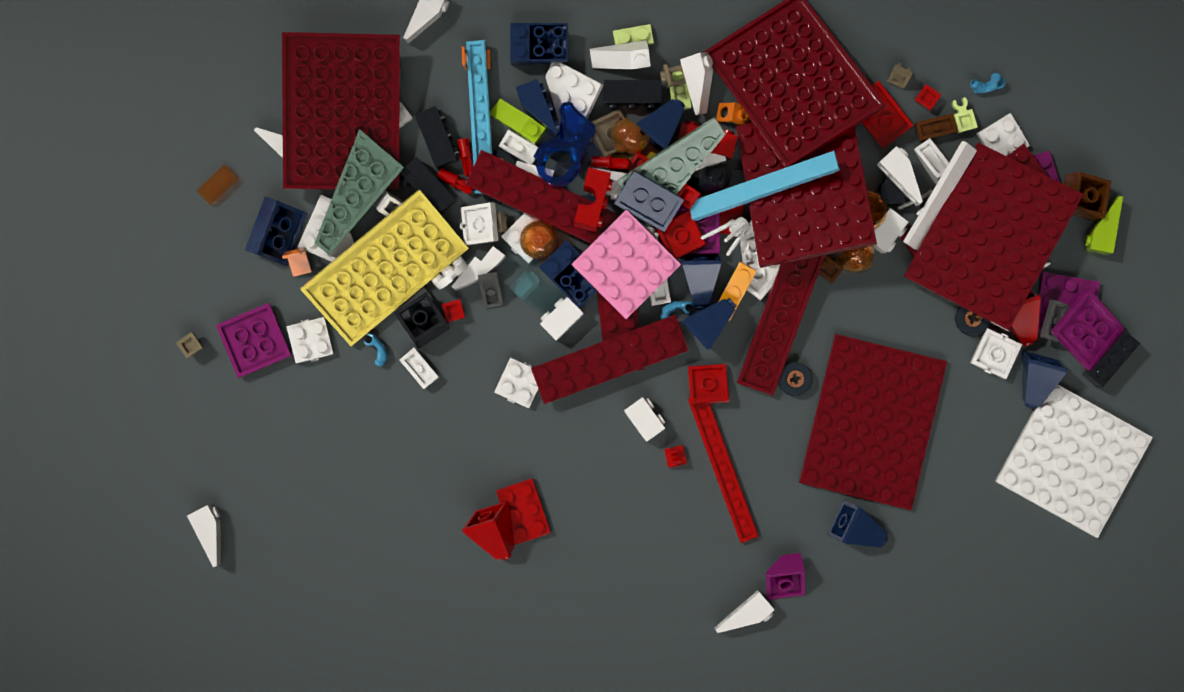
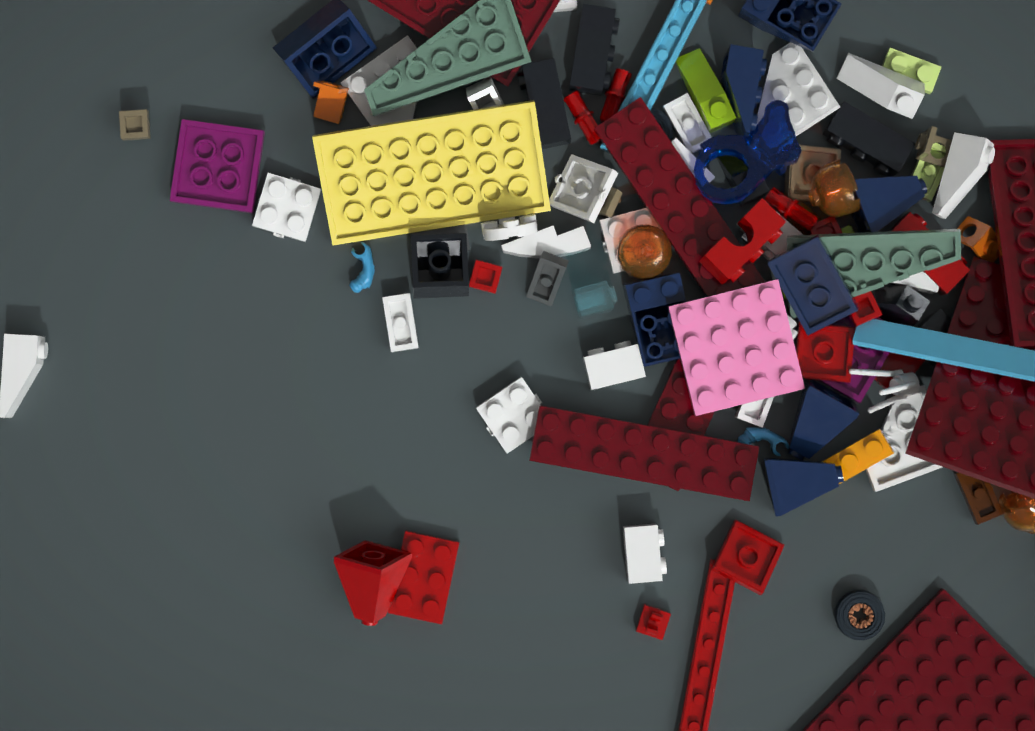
camera: 25 degrees right, 0 degrees up
dark red plate [736,255,825,396] -> none

